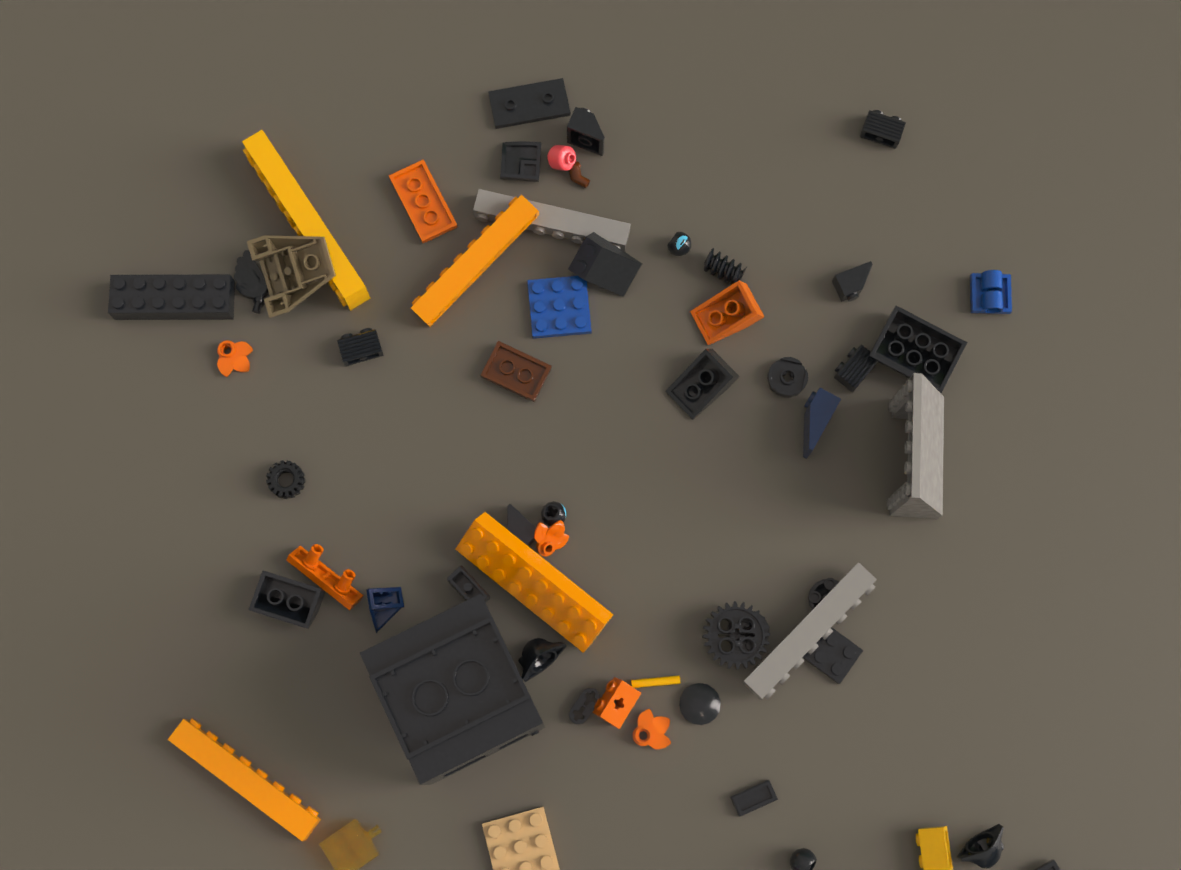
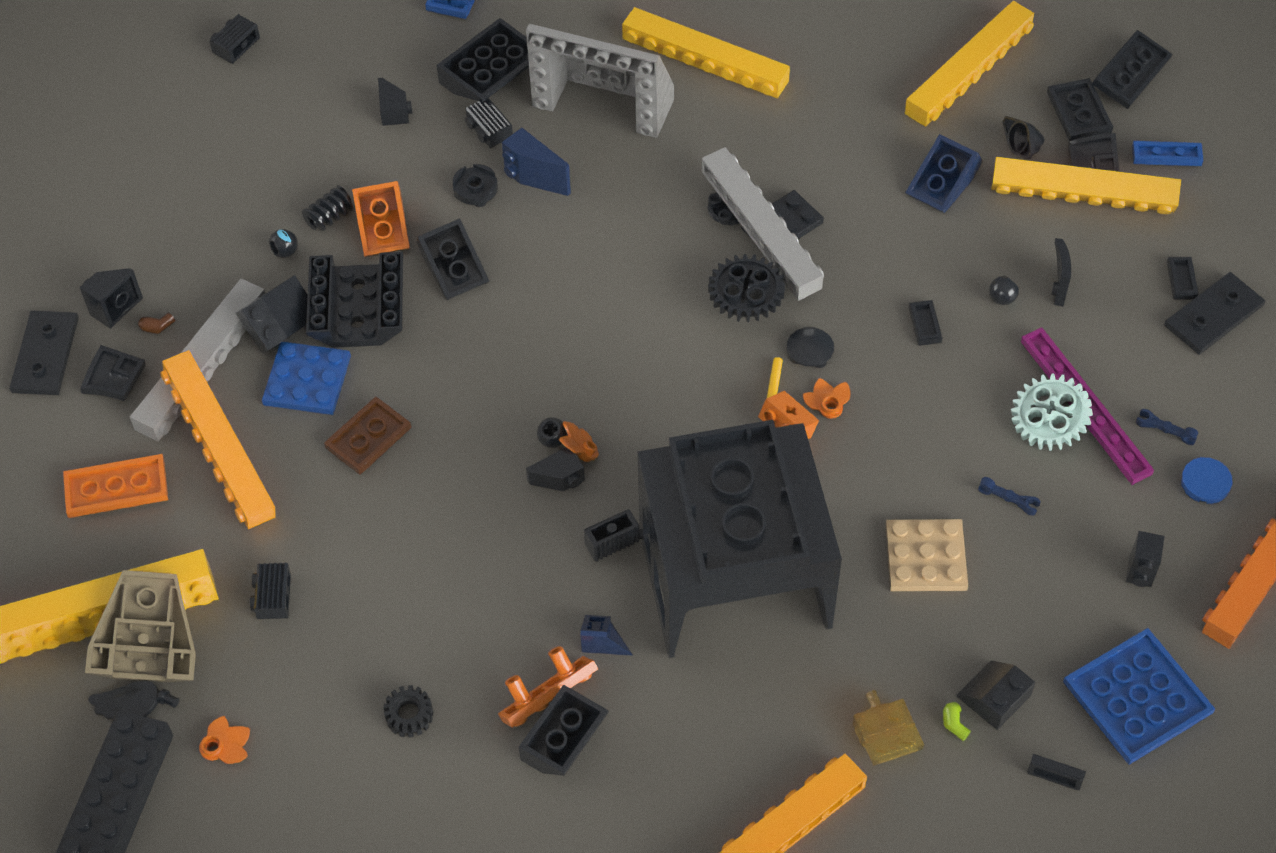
camera: 70 degrees left, 20 degrees down
light orange brick [455,512,613,653] -> none
coral head [547,145,576,171] -> none
none -> black slope [306,252,403,348]
none -> yellow brick [622,7,790,99]
none -> yellow brick [905,0,1034,127]
none -> dark blue slope [905,134,983,213]

